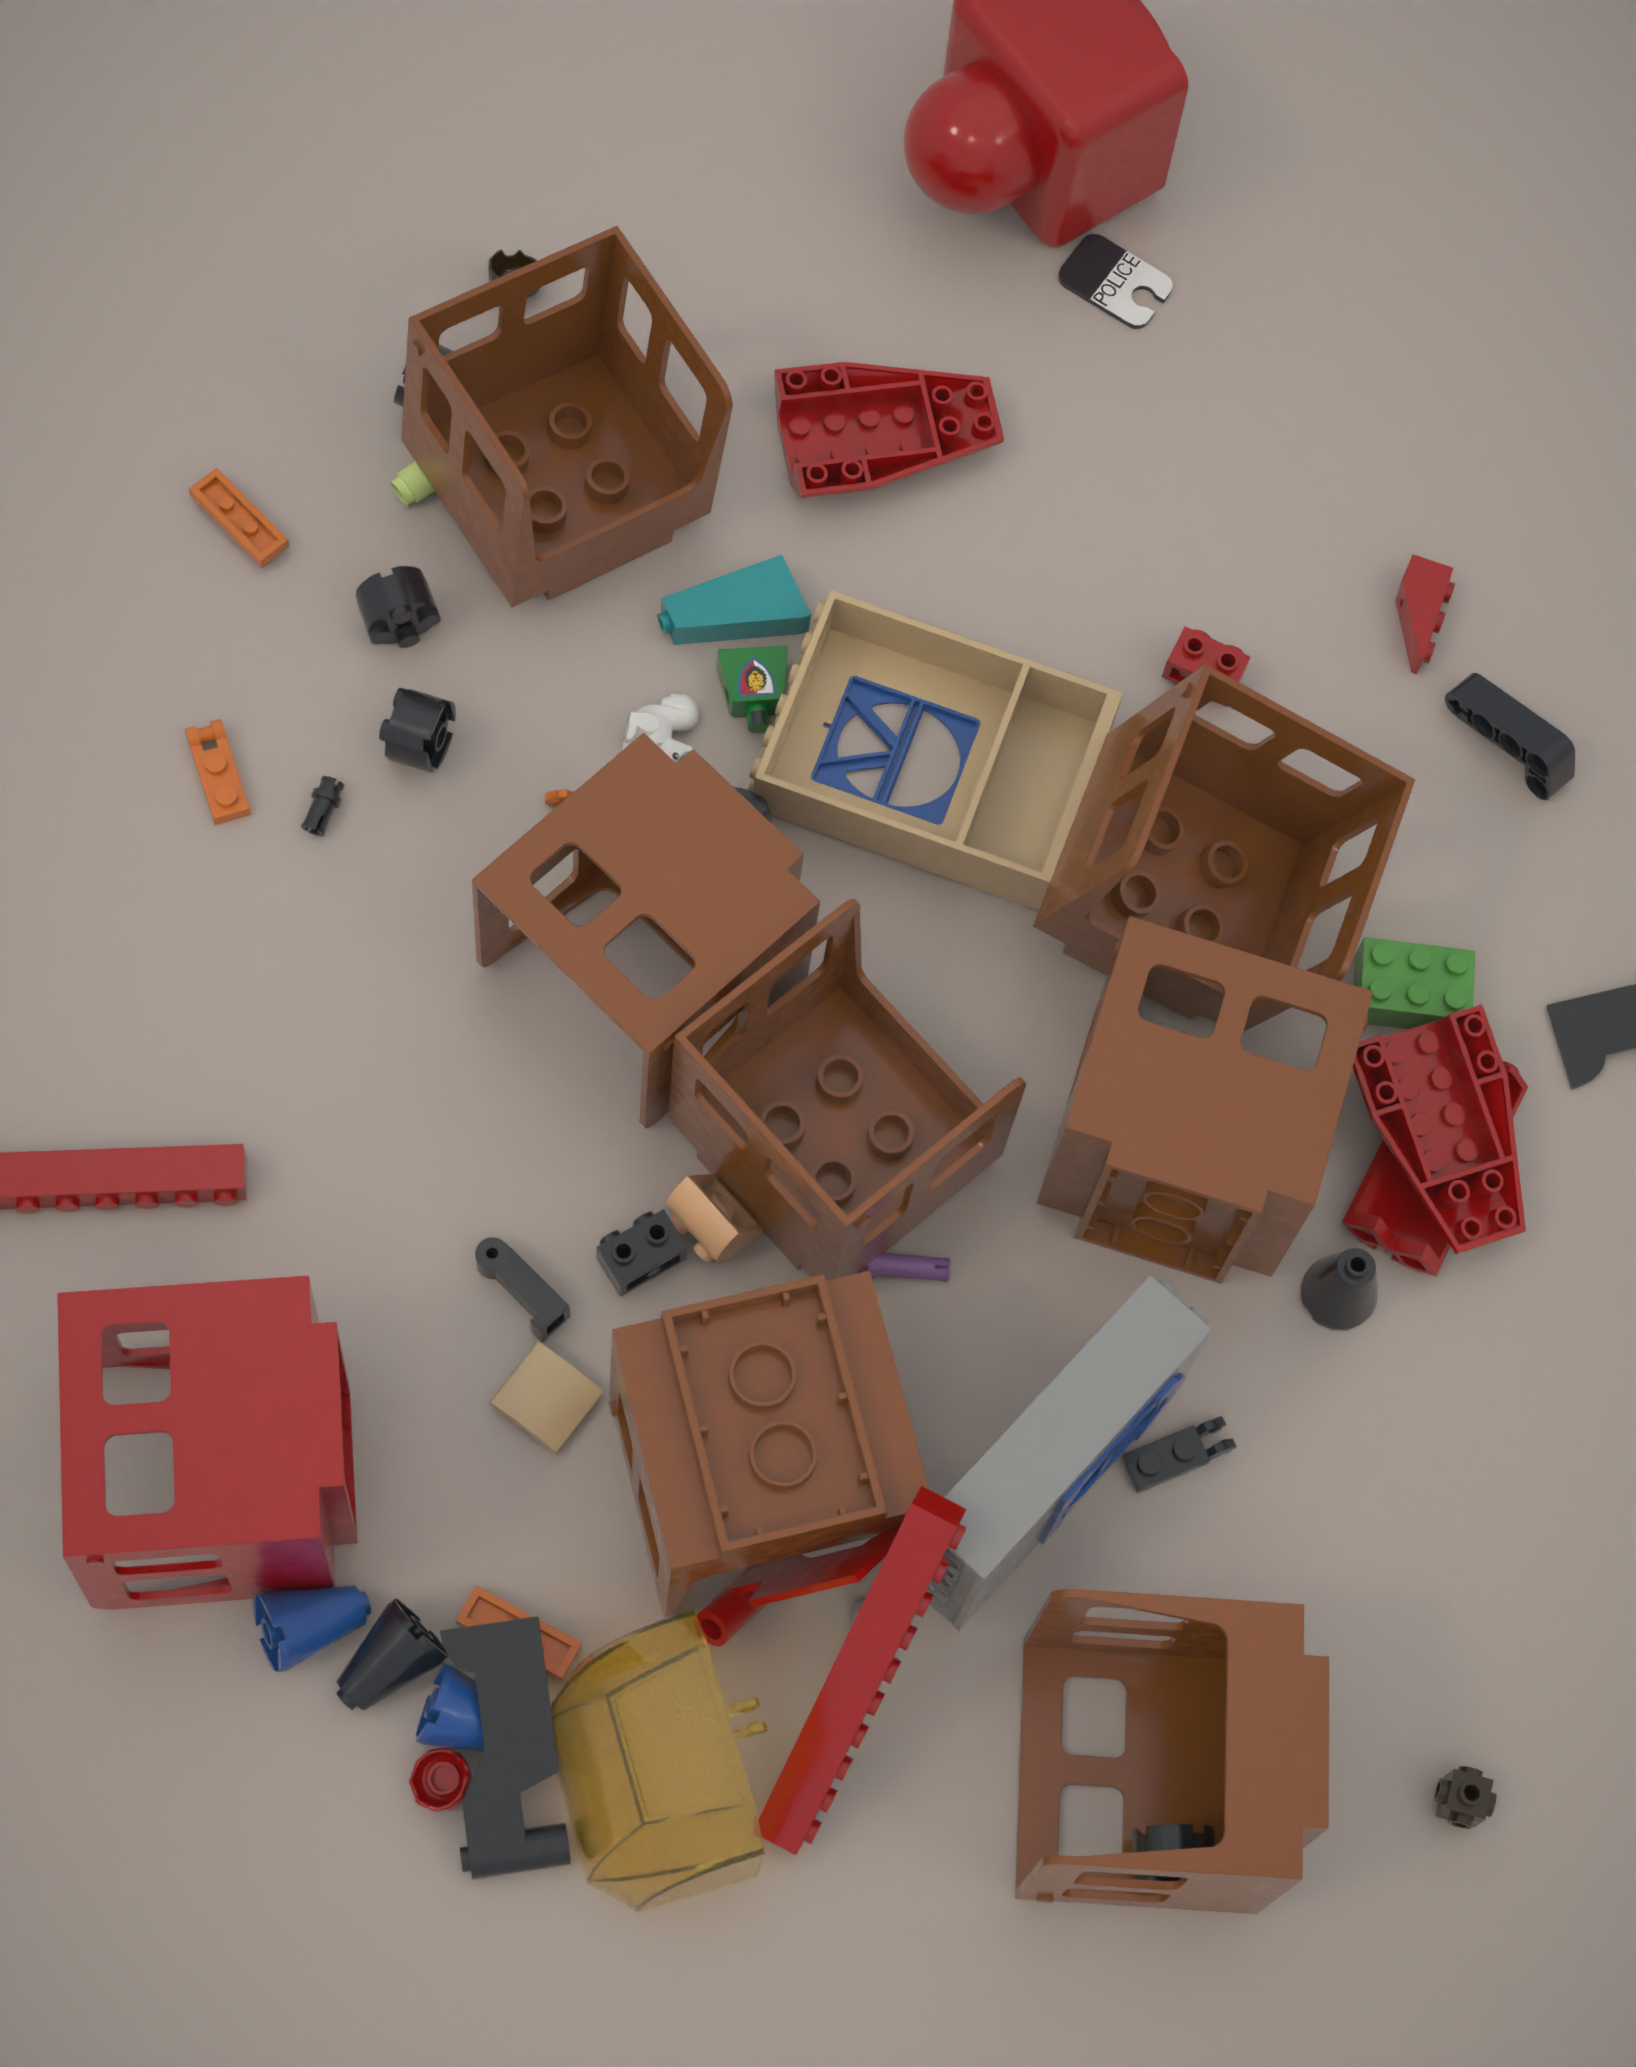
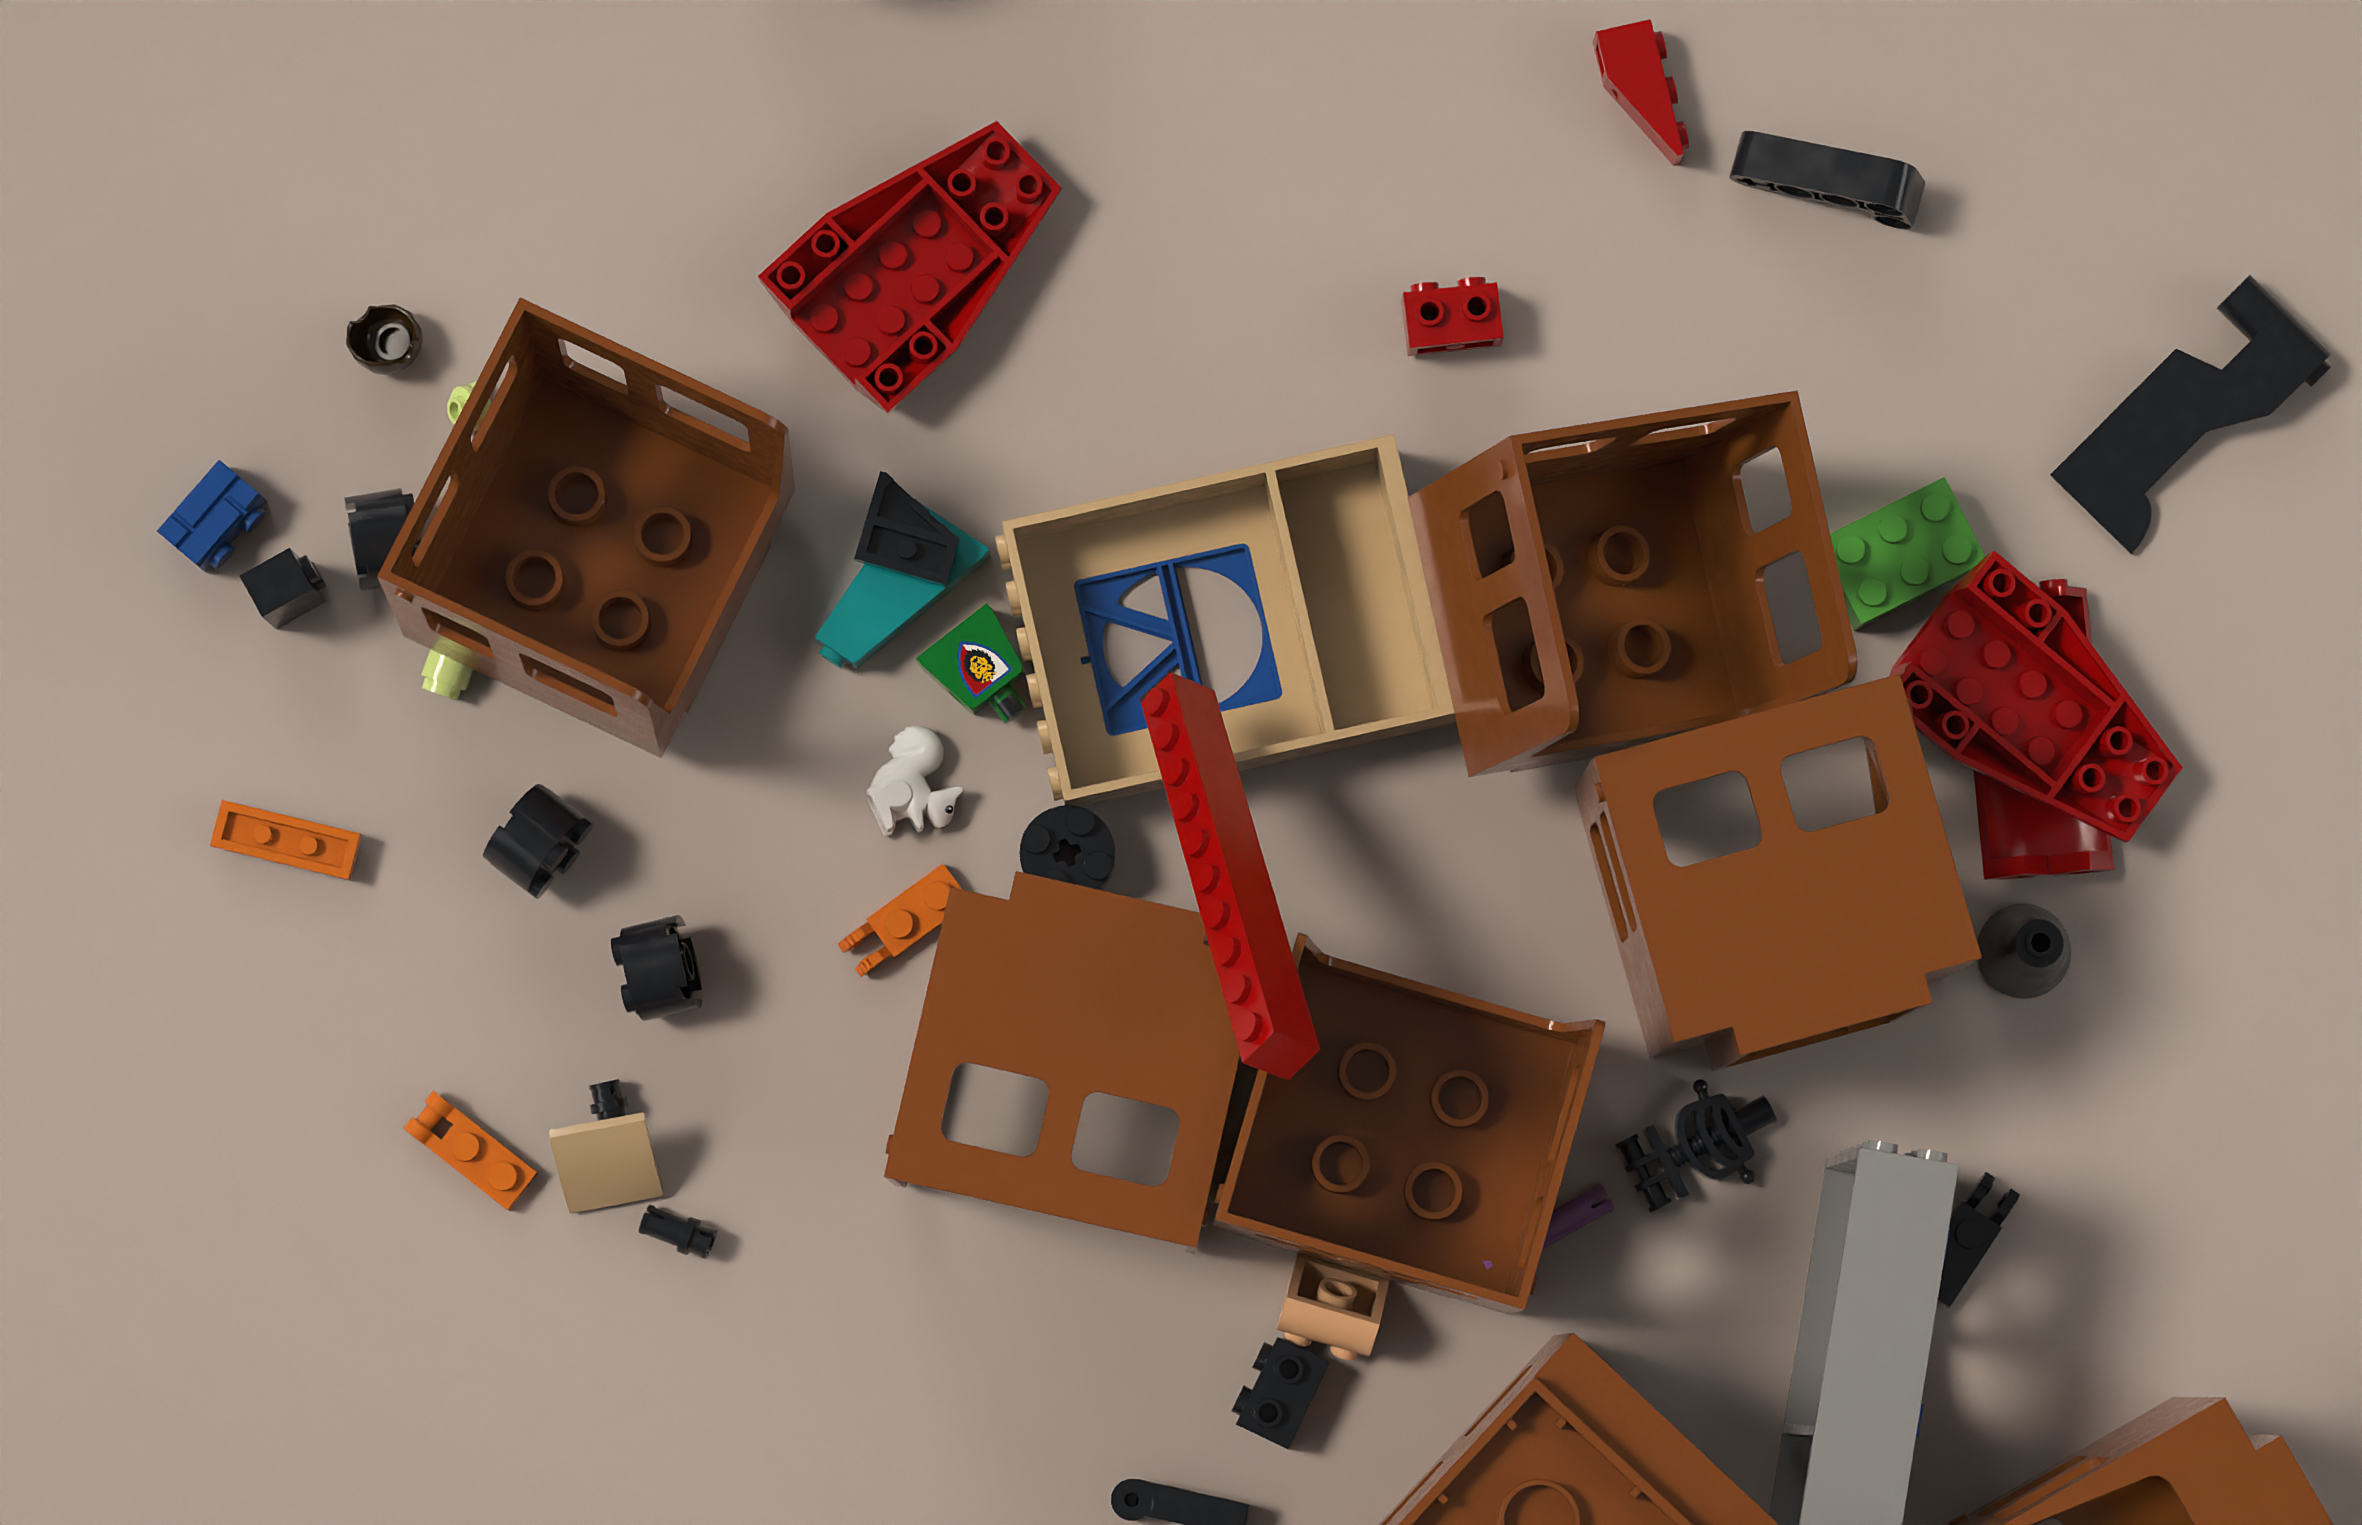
camera: 25 degrees left, 15 degrees up
none -> blue brick [157,460,268,573]
none -> black brick [239,548,327,630]
none -> tan slope [549,1112,664,1214]
none -> black pin [639,1205,717,1259]
none -> black wing [854,471,960,587]
none -> red brick [1141,672,1320,1081]
none -> black torso [1615,1079,1777,1213]

